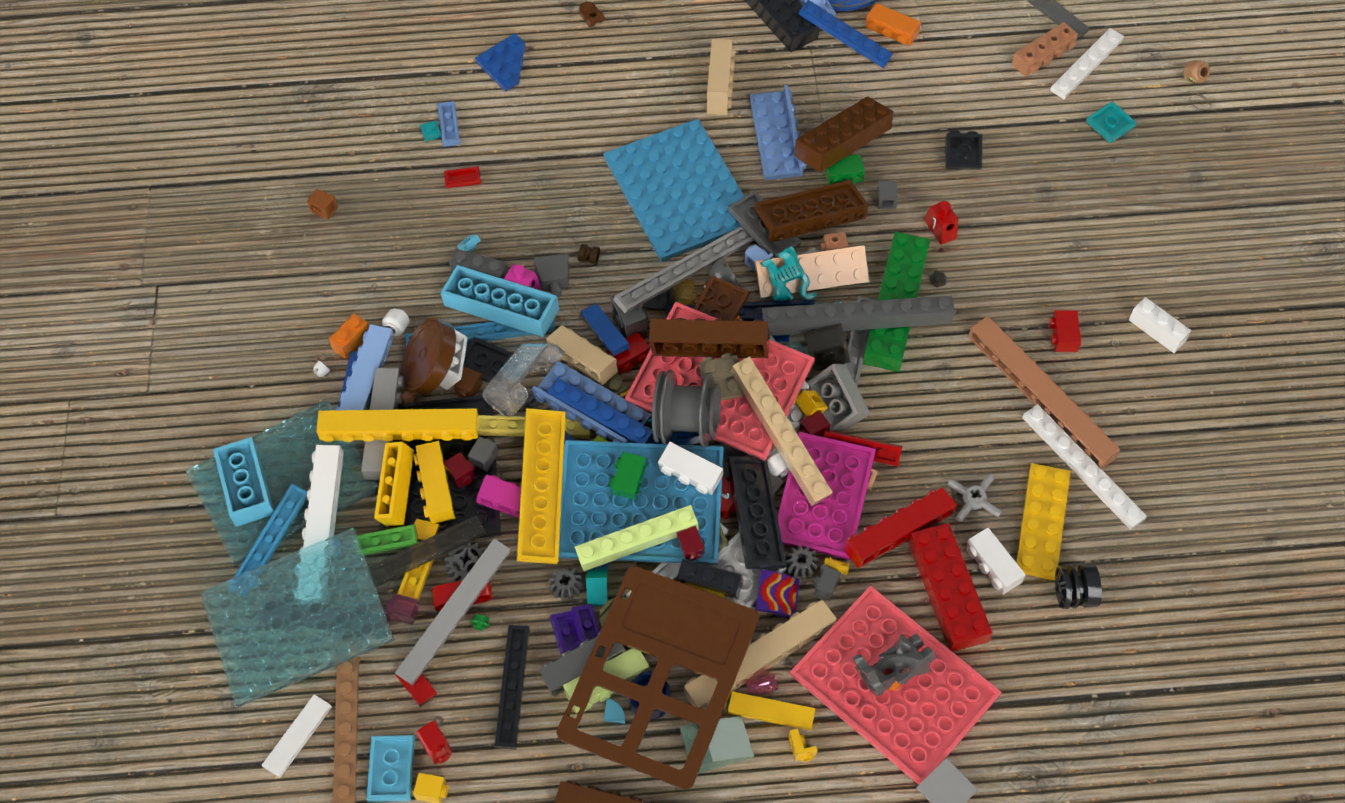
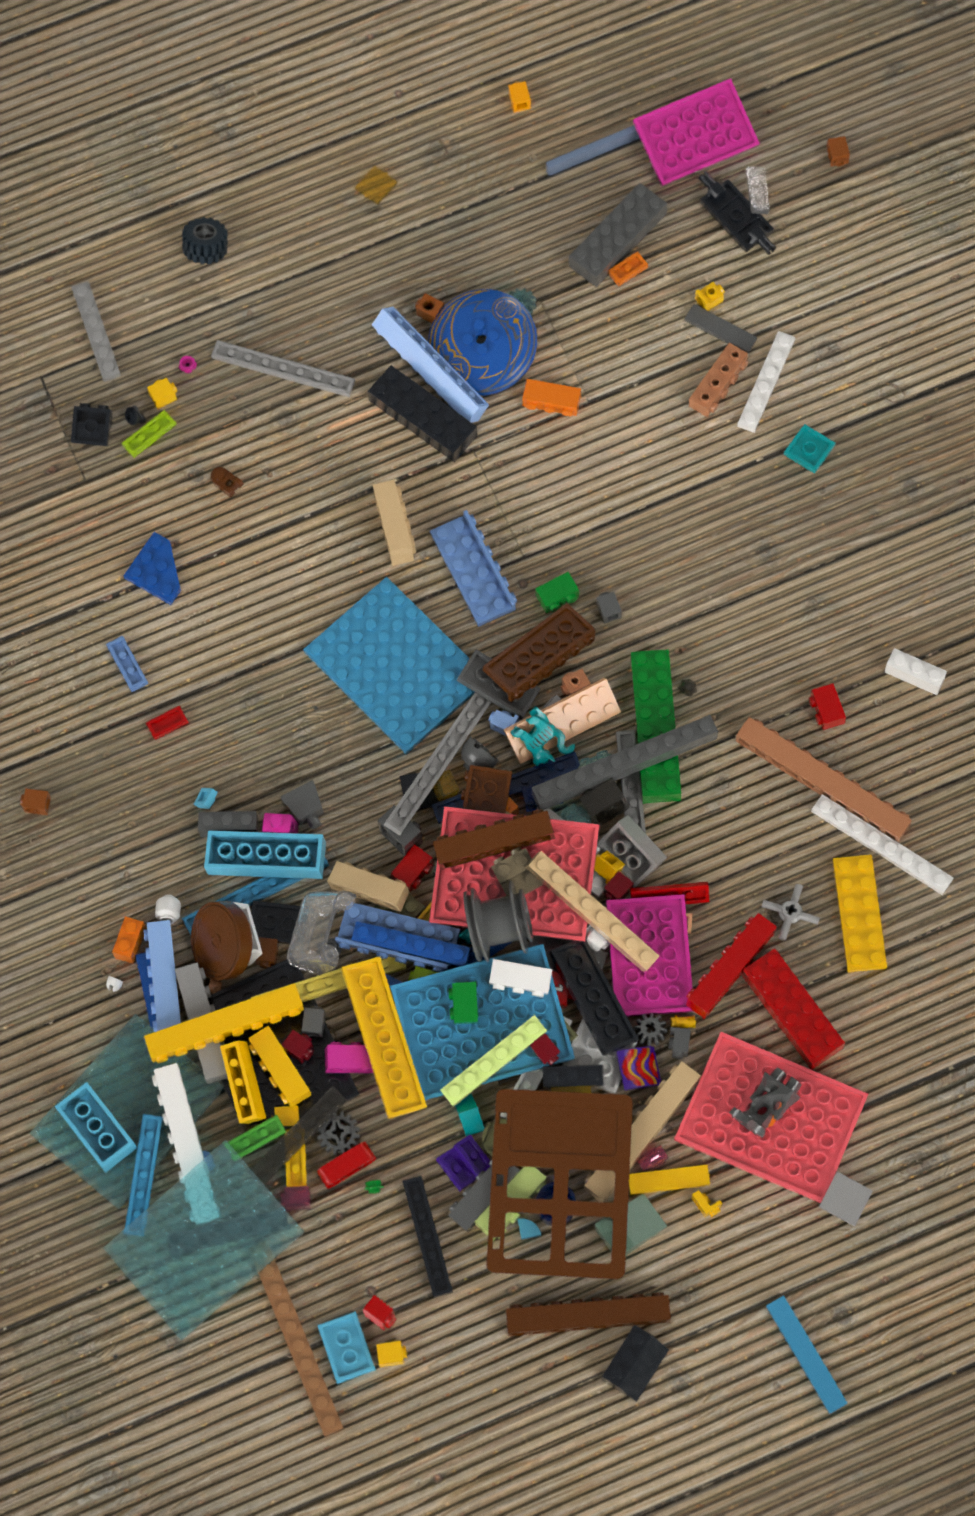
camera: 15 degrees left, 10 degrees up
white tile [262,695,332,778] -> none
light grey tile [395,539,511,686] -> none
red tile [395,674,437,707] -> none
teal plate [420,120,442,142] -> none
dark grey gear [548,566,583,602] -> none
dark brown wheel [578,243,600,265] -> none
blue tile [580,303,630,356] -> none
reddish brown brick [795,96,894,173] -> none
blue plate [799,0,893,69] -> none
red torso [924,201,958,245] -> none
black plate [945,131,983,170] -> none
white brick [966,528,1026,595] -> none
black wheel [1055,563,1102,609] -> none
medium nougat head [1183,60,1210,83] -> none

